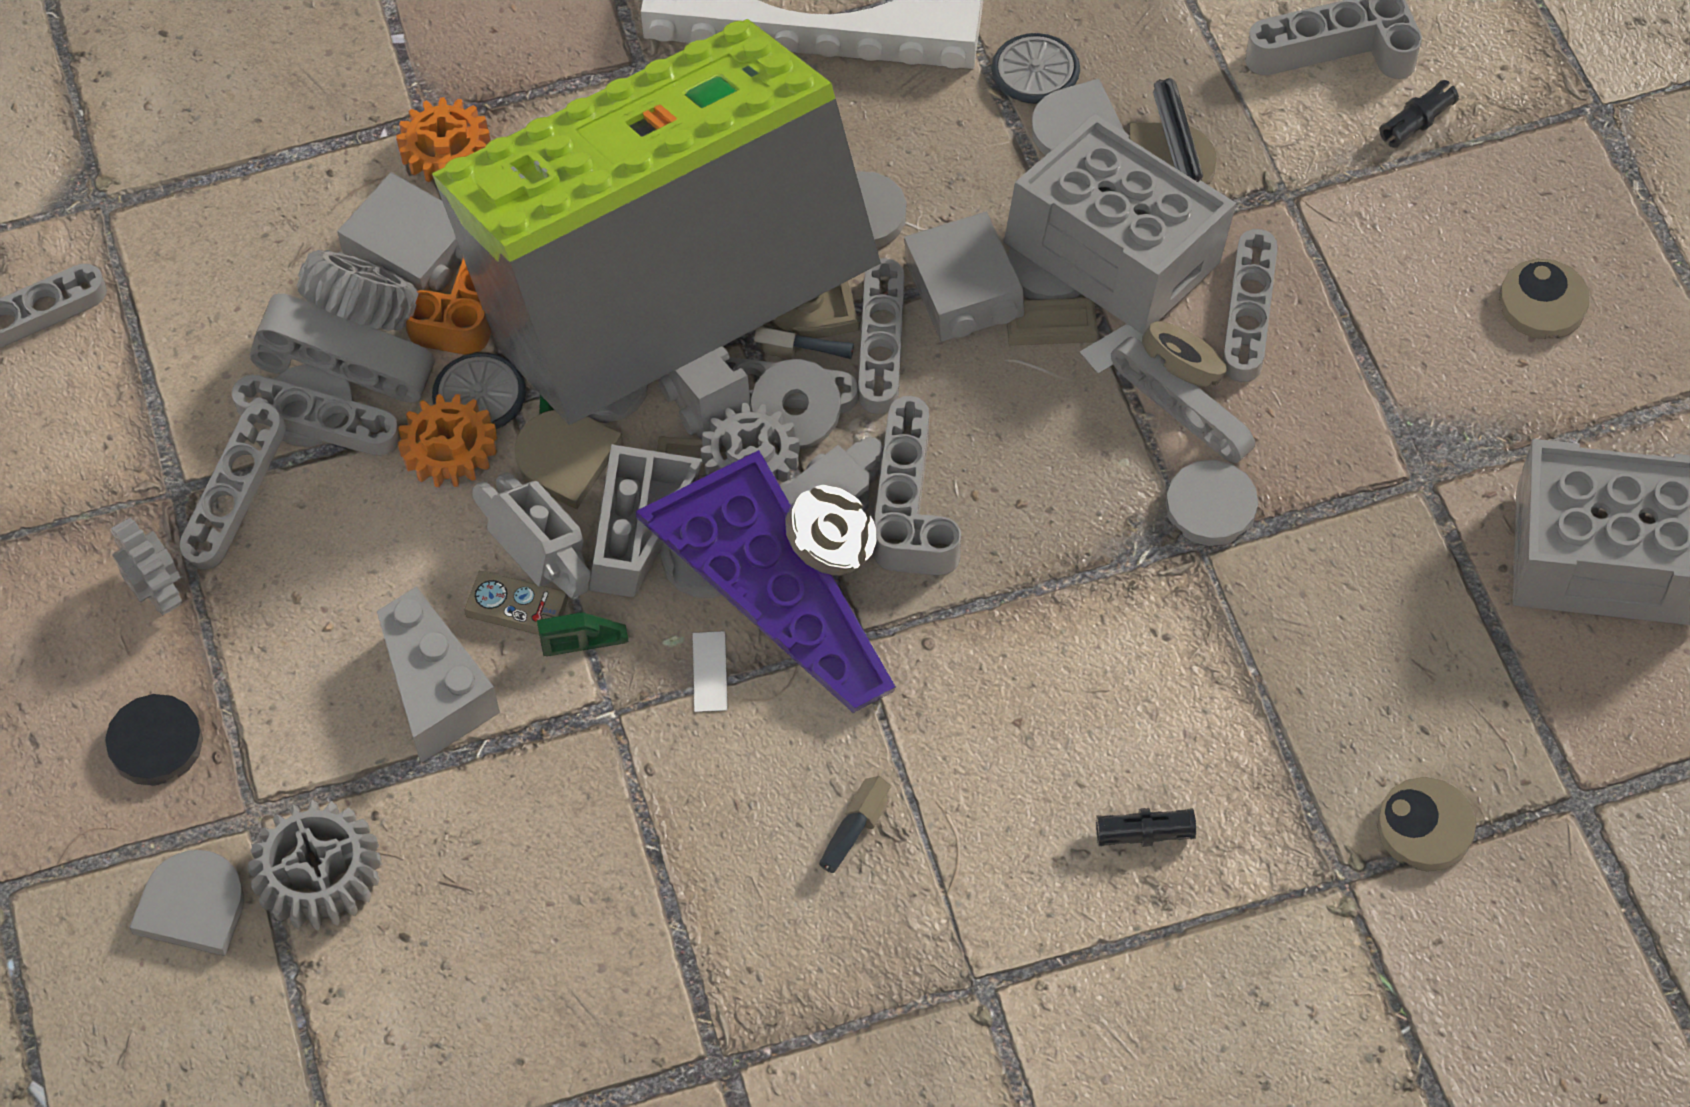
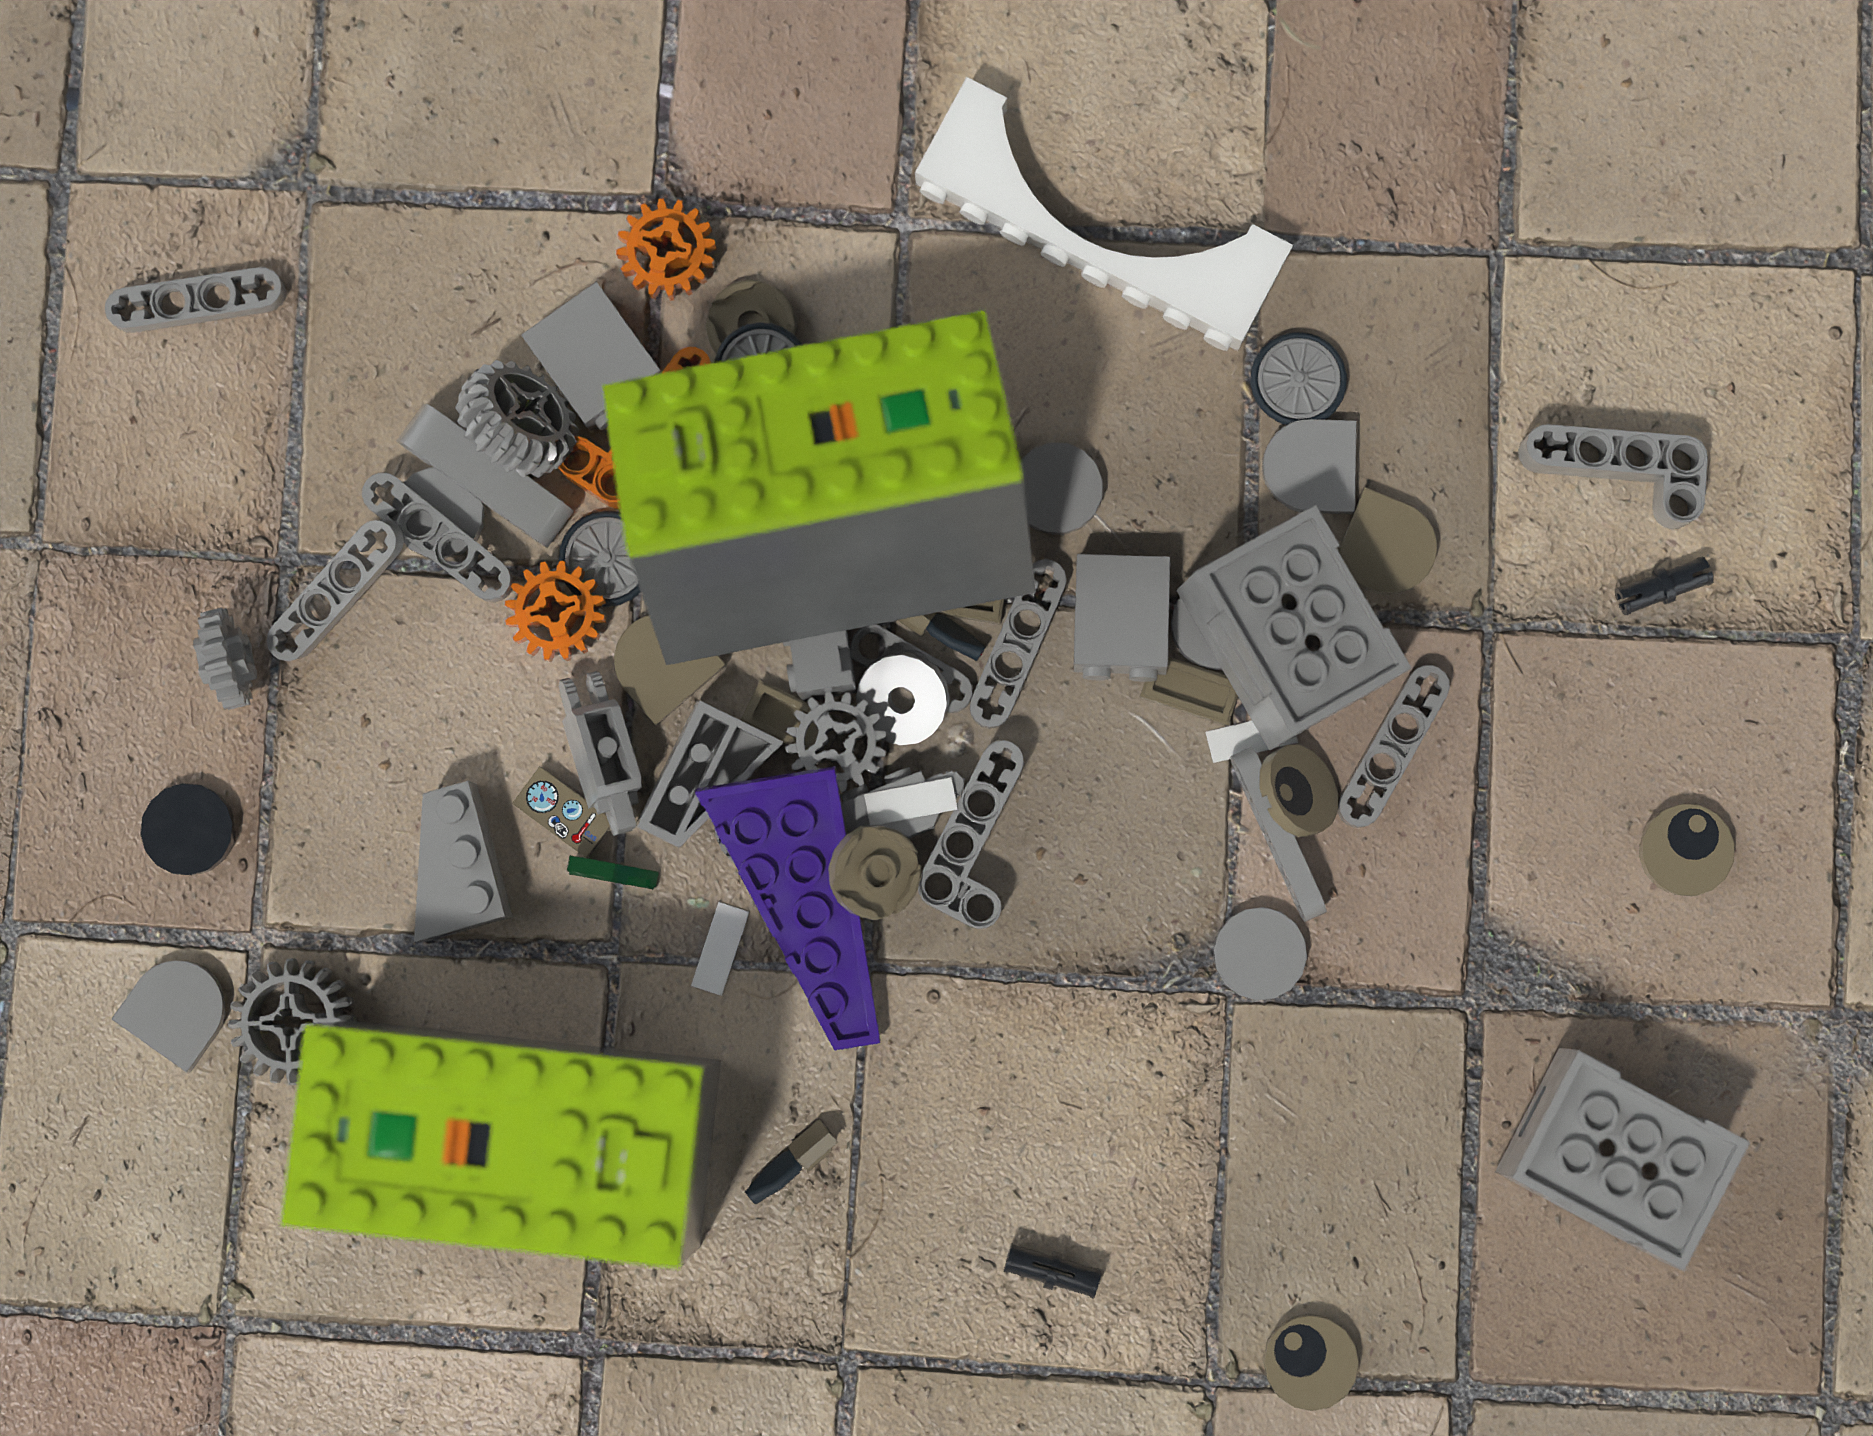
camera: 25 degrees right, 25 degrees up
black axle [1153,78,1203,182] -> none
none -> lime piece [280,1021,721,1269]
none -> white sticker [864,777,958,825]

